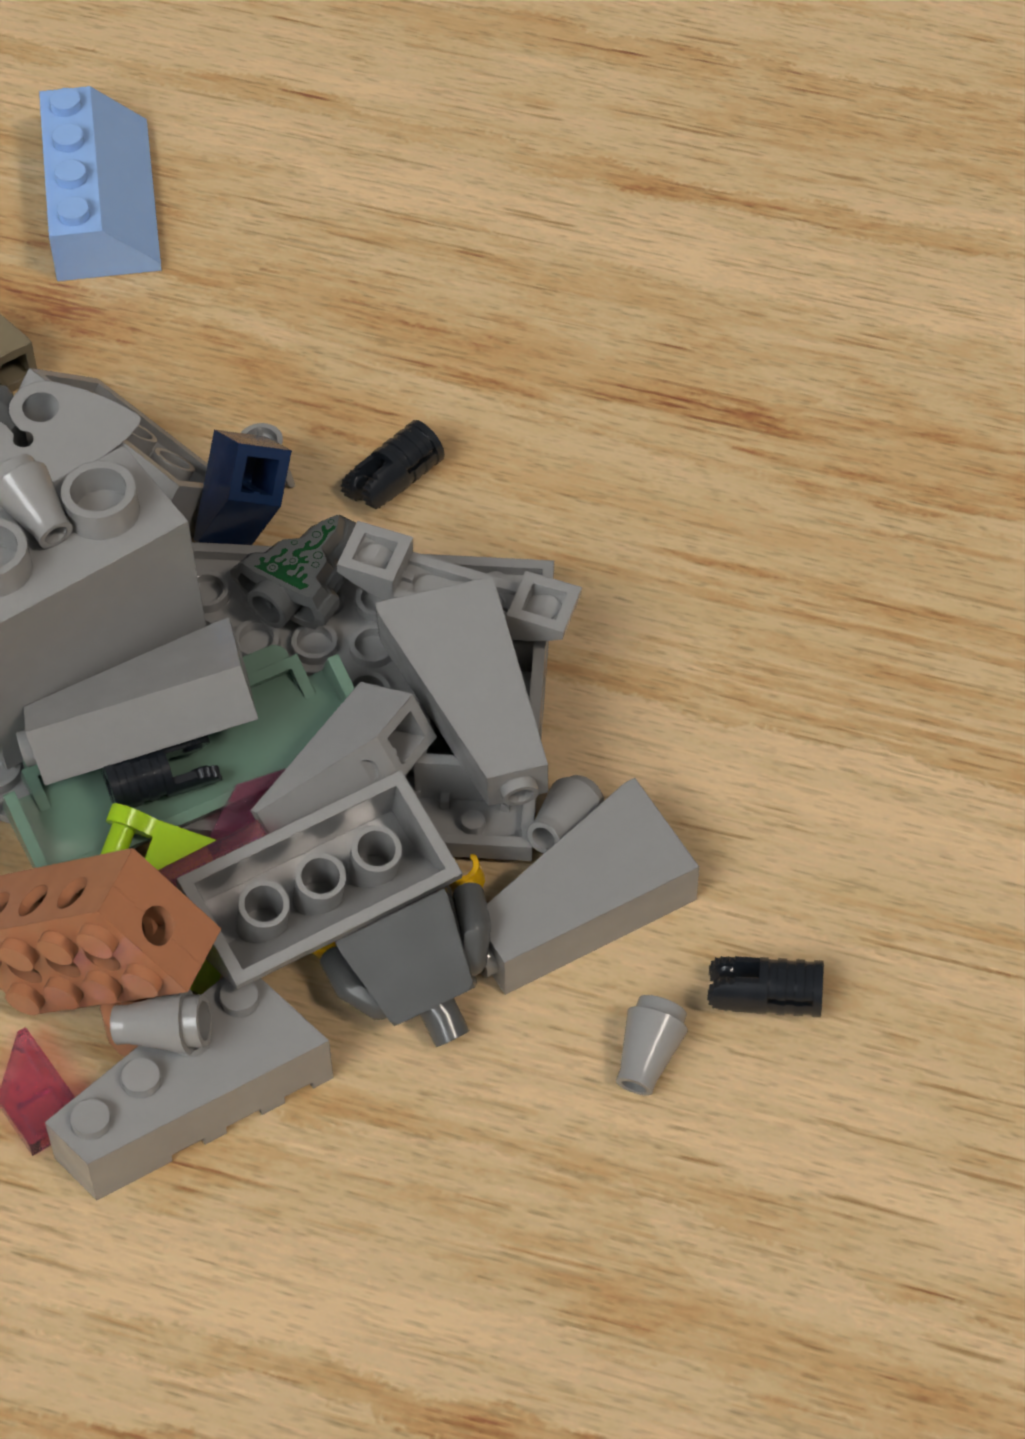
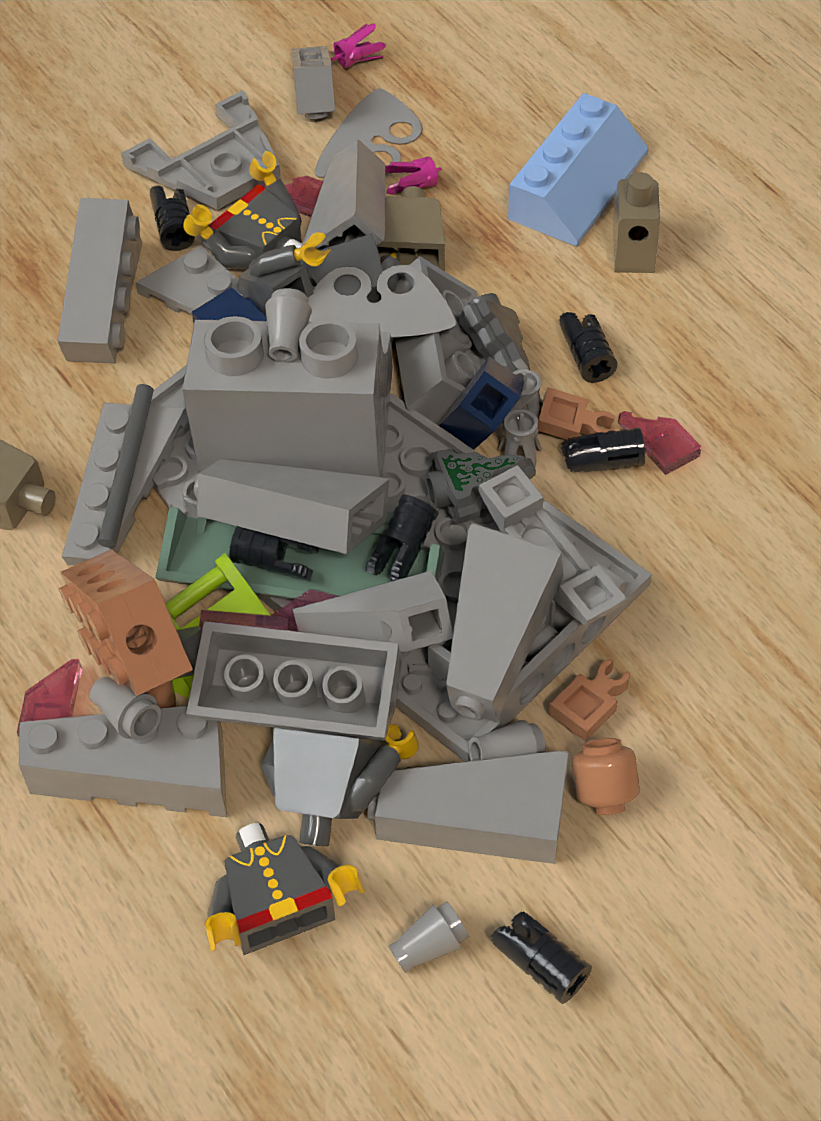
camera: 40 degrees right, 0 degrees up
none -> dark grey torso [205,823,366,955]
none -> black hinge [365,494,439,581]
none -> dark grey rock [458,293,530,372]
none -> light grey piece [497,409,542,467]
none -> nougat plate [537,387,615,440]
none -> nougat plate [549,659,630,742]
none -> black hinge [559,312,618,383]
none -> nougat head [572,738,640,815]
none -> dark tan torso [613,172,660,273]
none -> clear pink tile [618,411,702,475]

